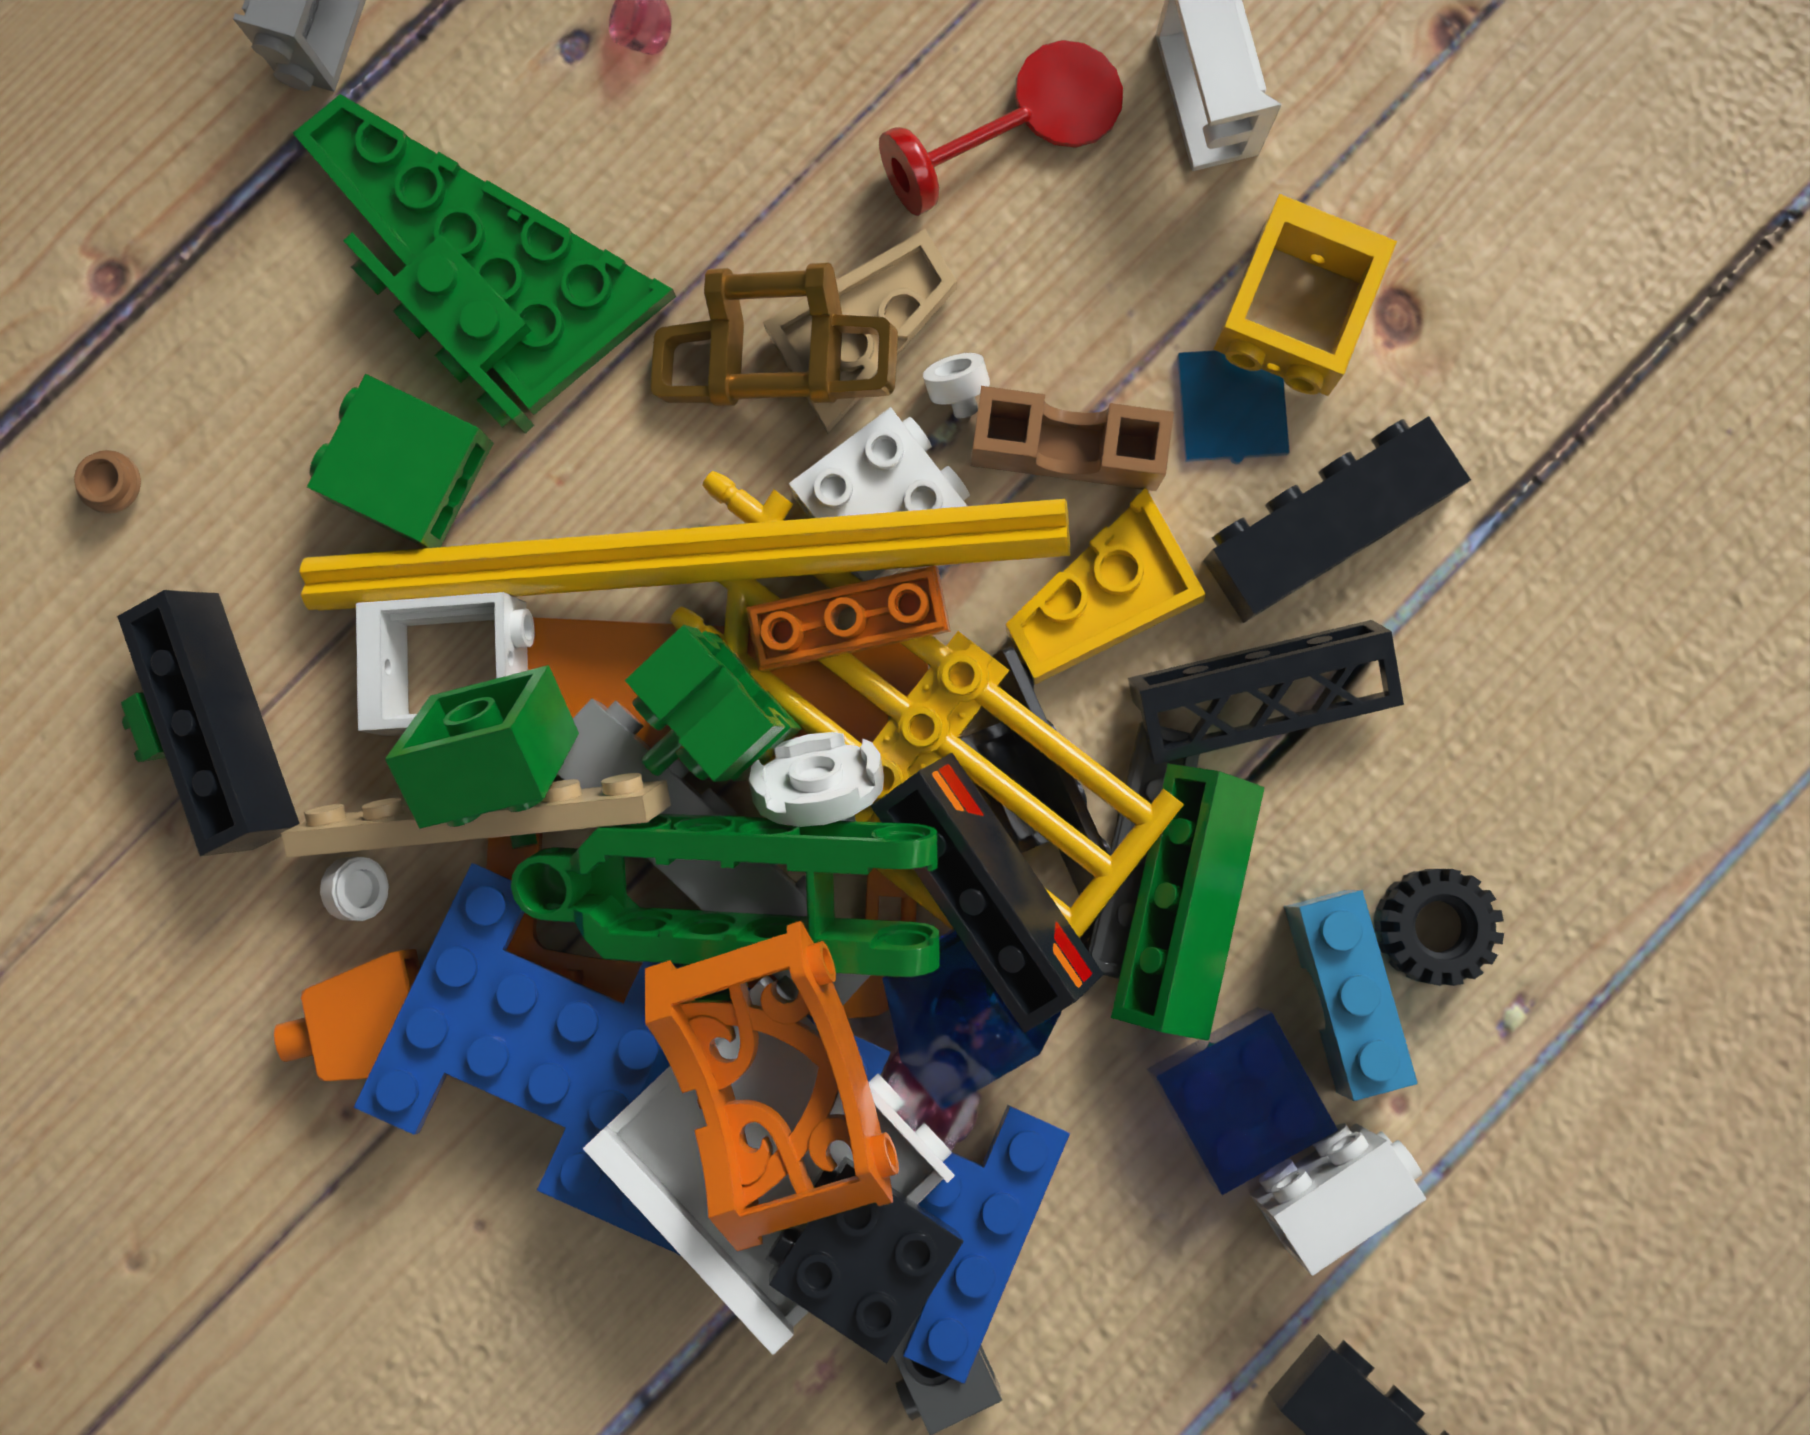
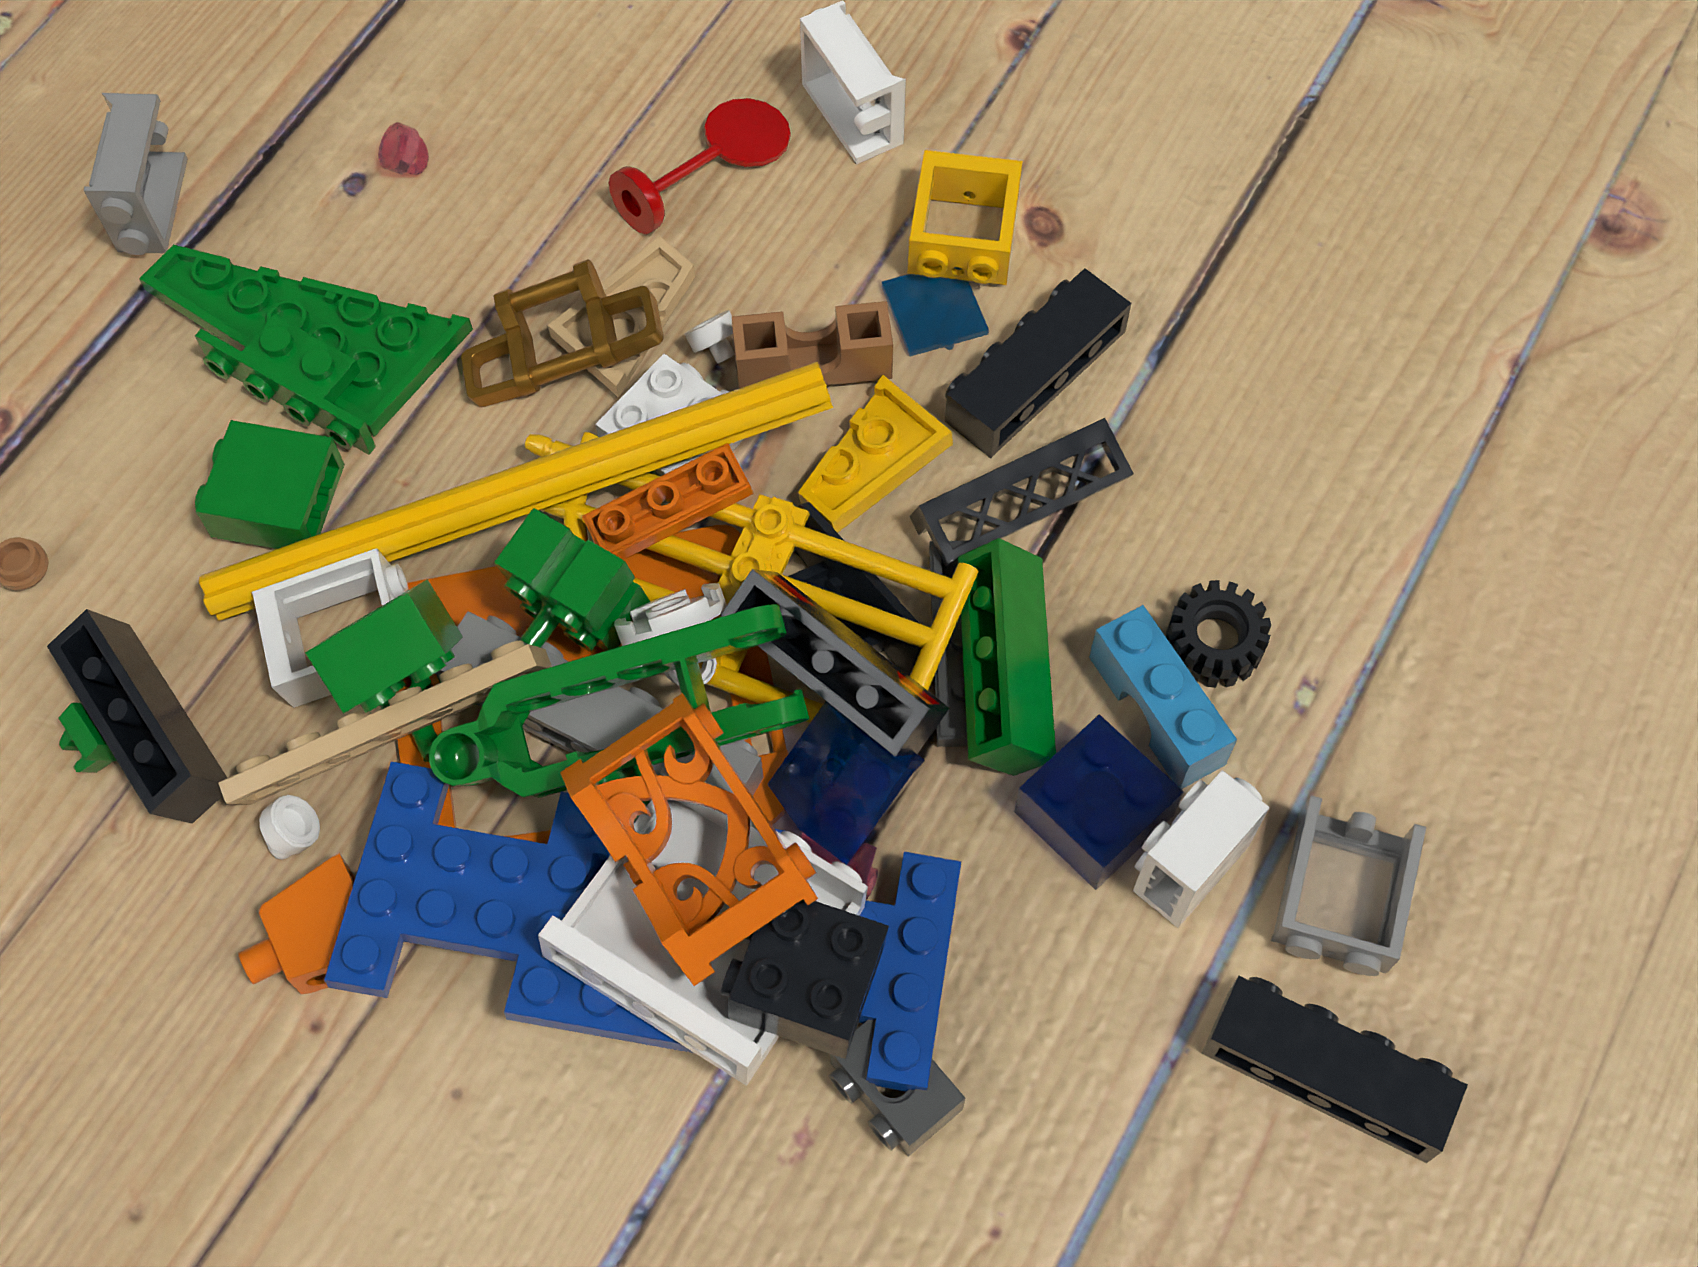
camera: 20 degrees left, 20 degrees down
none -> window [1271,796,1426,976]

